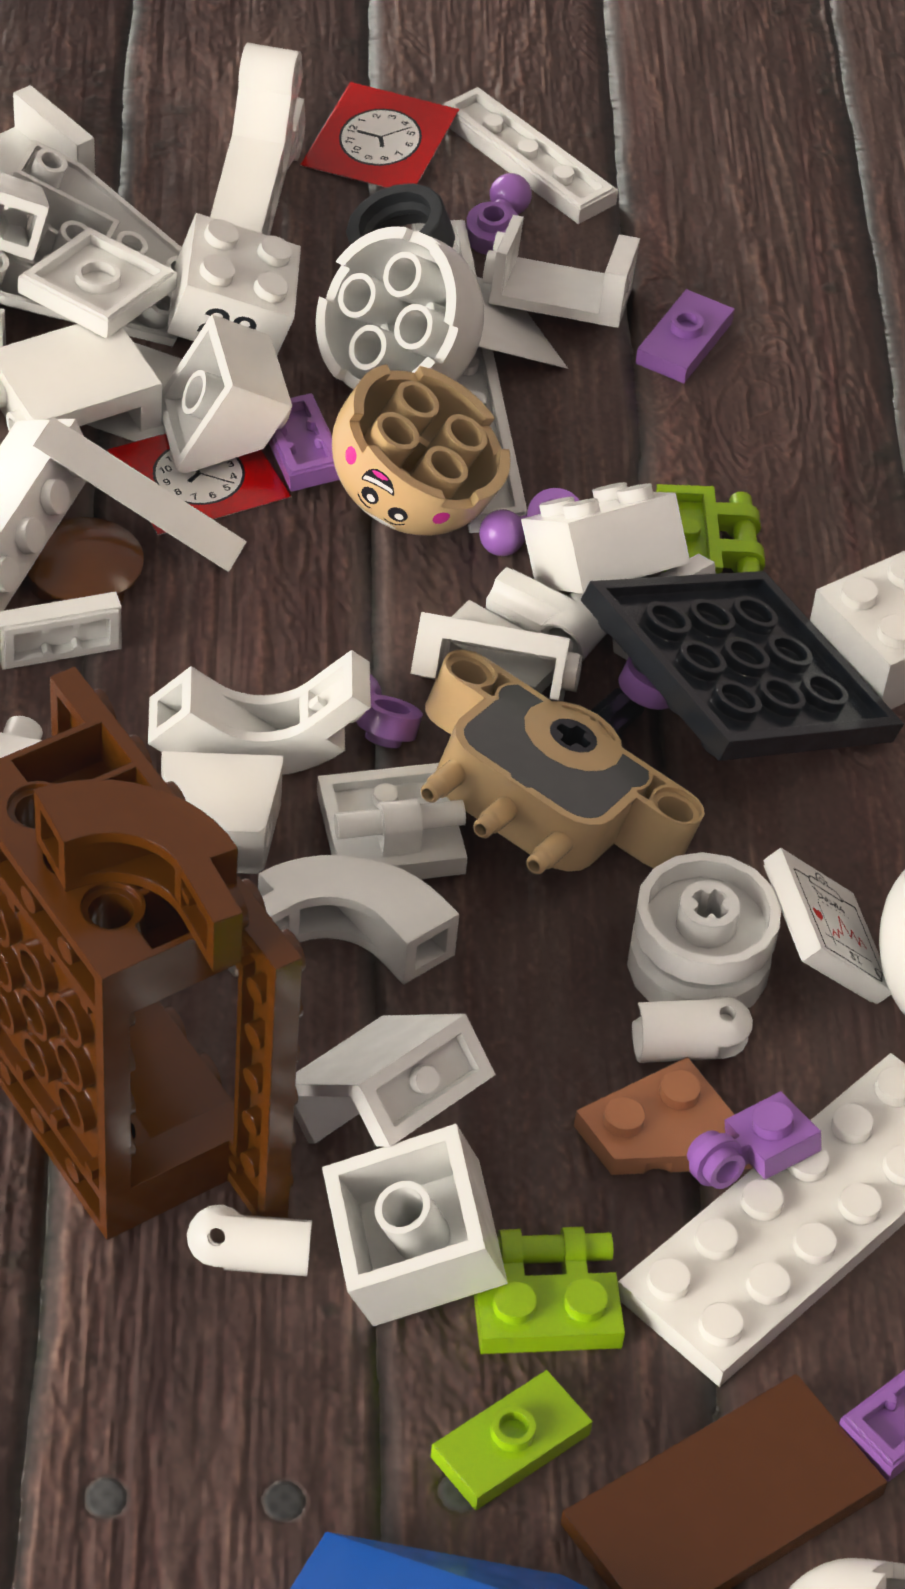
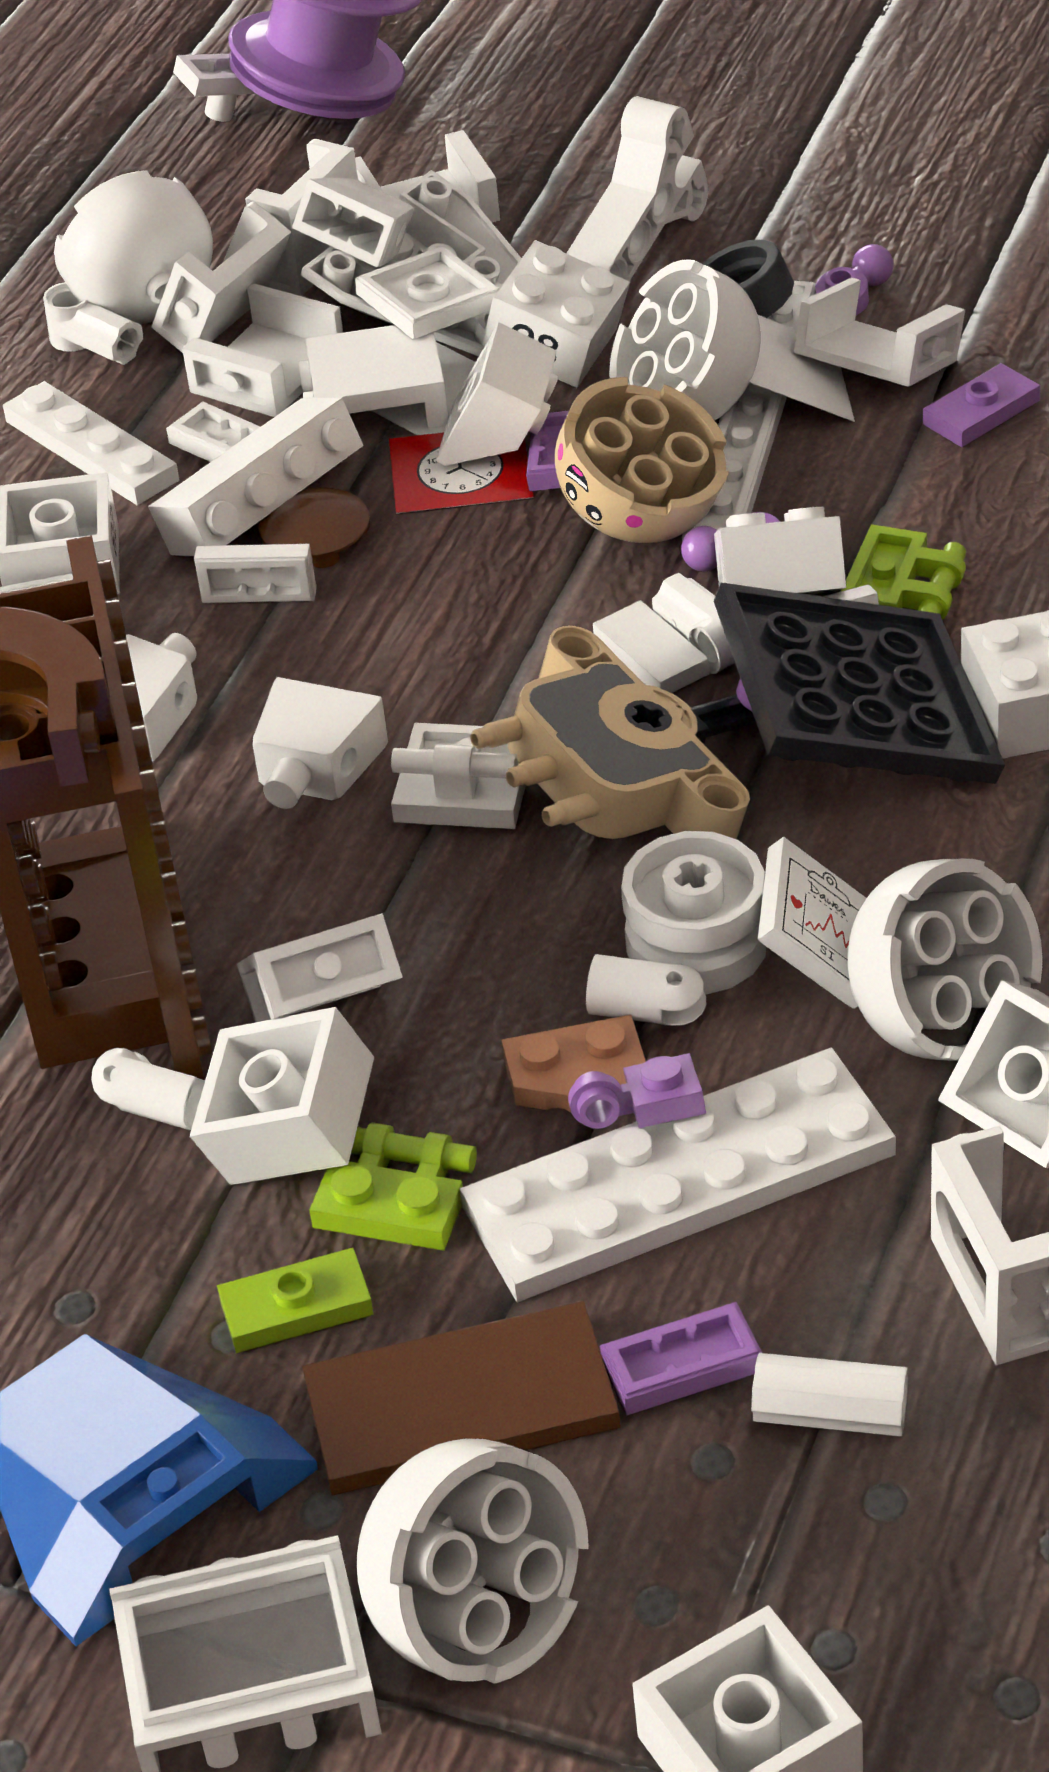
camera: 30 degrees right, 5 degrees down
white sticker [32,416,247,572] -> none
white arch [148,650,371,775] -> none
white arch [228,855,459,985] -> none
red sticker [300,82,460,188] -> none
medium lavender plate [356,674,423,748] -> none
white panel [410,612,583,701] -> none
white tile [442,87,618,224] -> none

